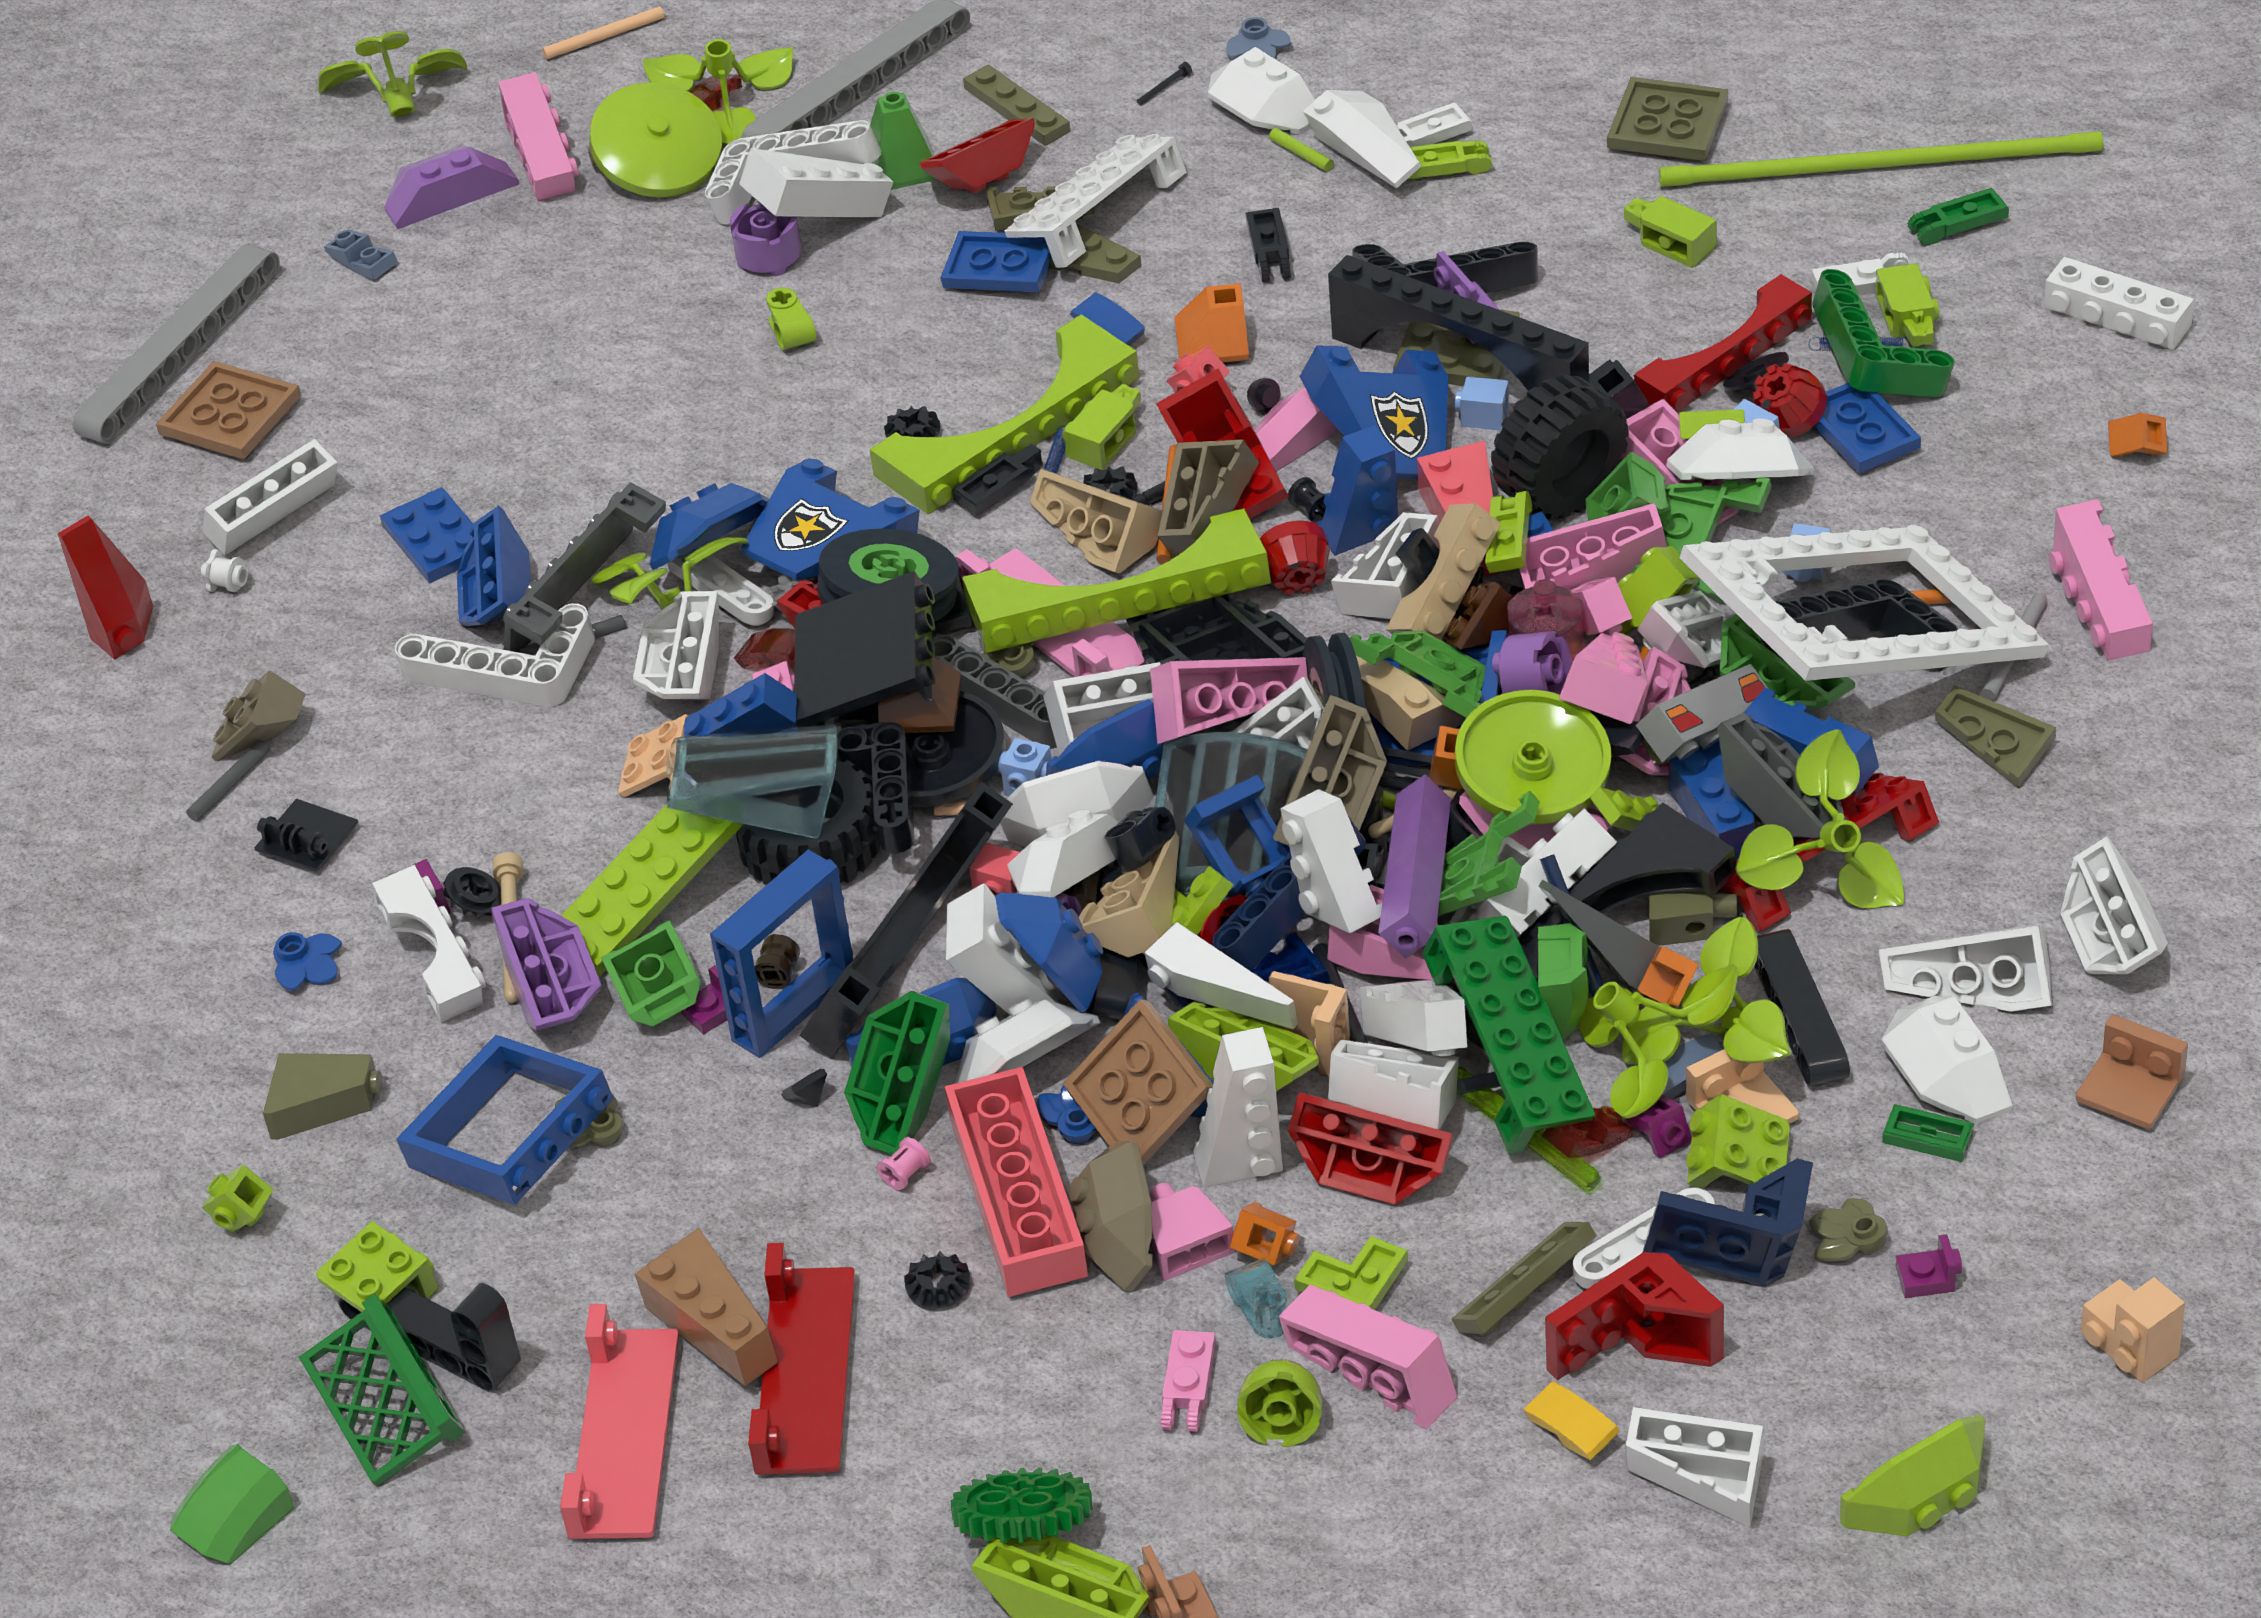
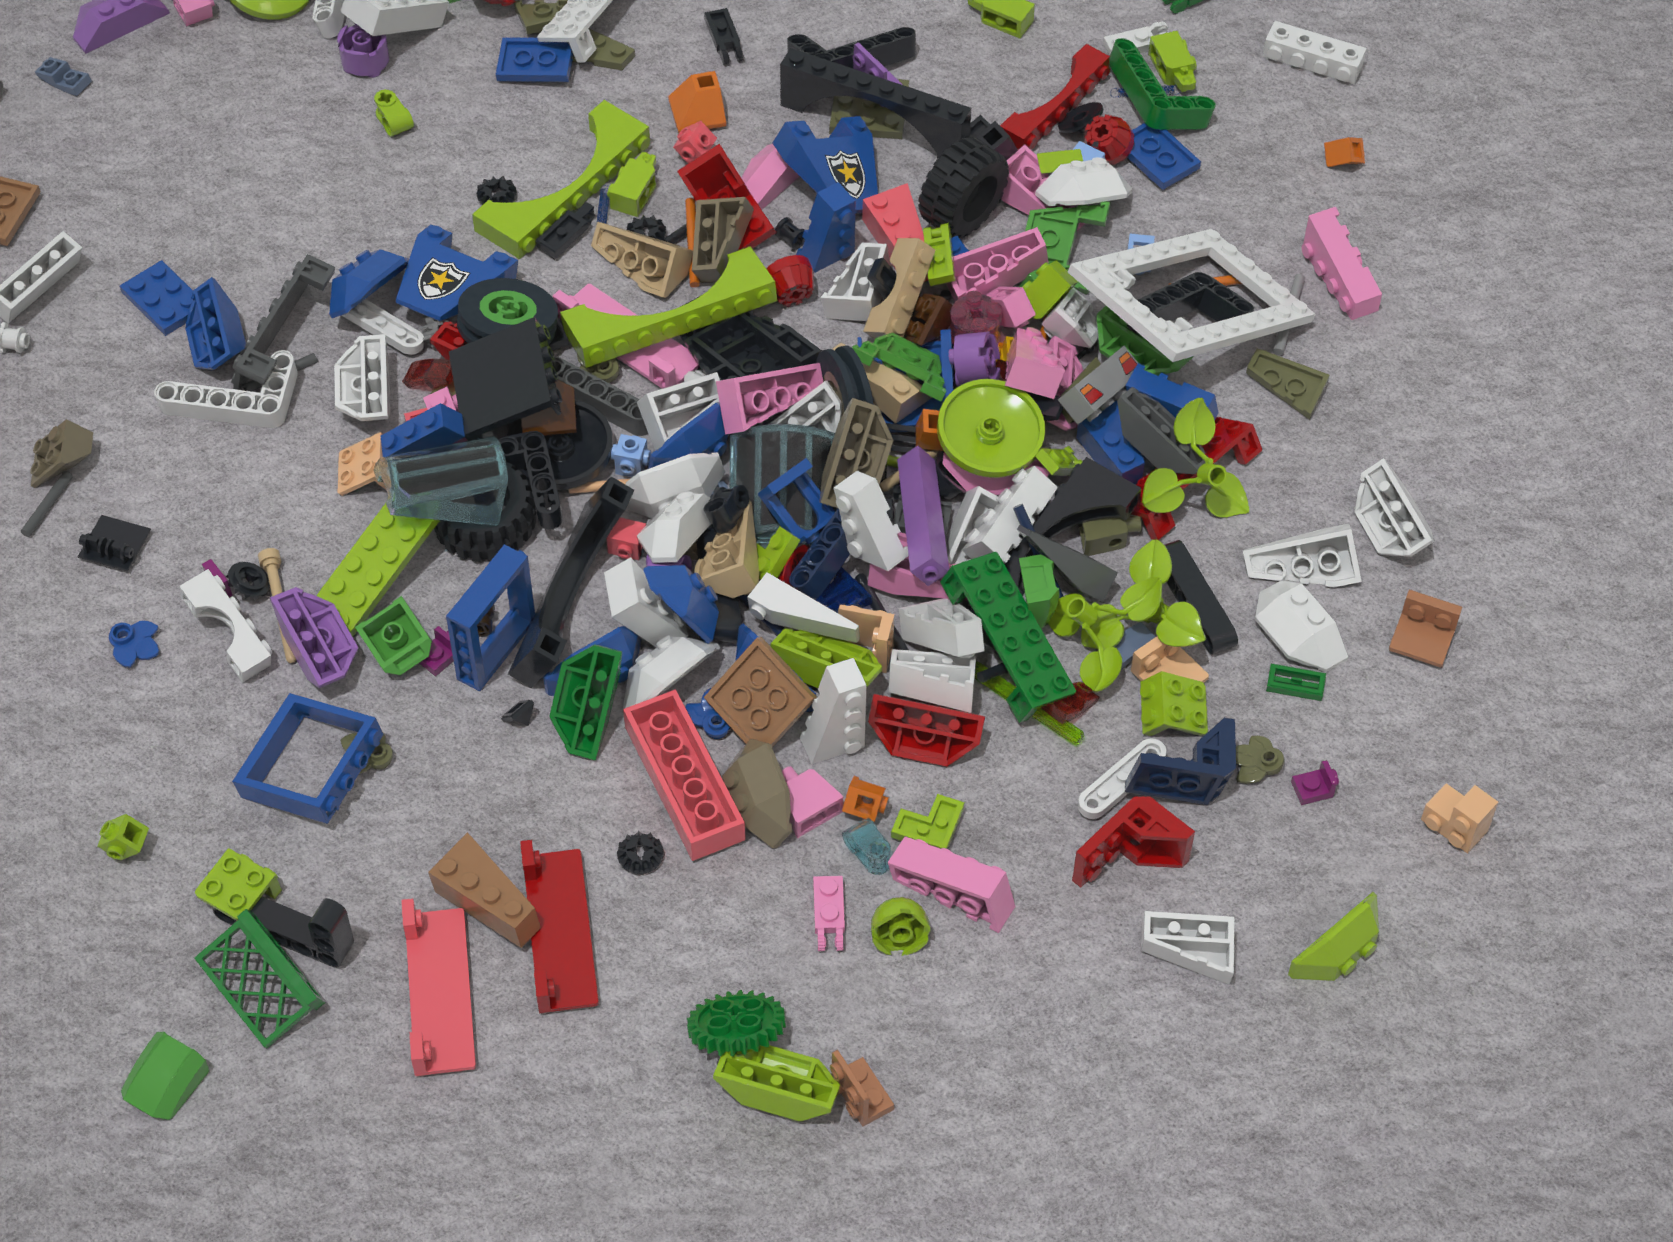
camera: 15 degrees left, 10 degrees up
olive slope [263,1053,382,1139] -> none
lime plant [590,537,749,610] -> none
bright pink bush [877,1137,931,1191] -> none
blue slope [1070,292,1145,346] -> none
black plate [1247,378,1281,413] -> none
bright green wing [1438,791,1540,916] -> none
olive plate [1451,1222,1597,1335] -> none
light blue brick [1455,377,1509,430] -> none
yellow slope [1523,1381,1620,1460] -> none
bright green slope [1585,452,1670,521] -> none
magenta bracket [1626,1094,1692,1157] -> none
orange panel [1637,946,1699,1008] -> none

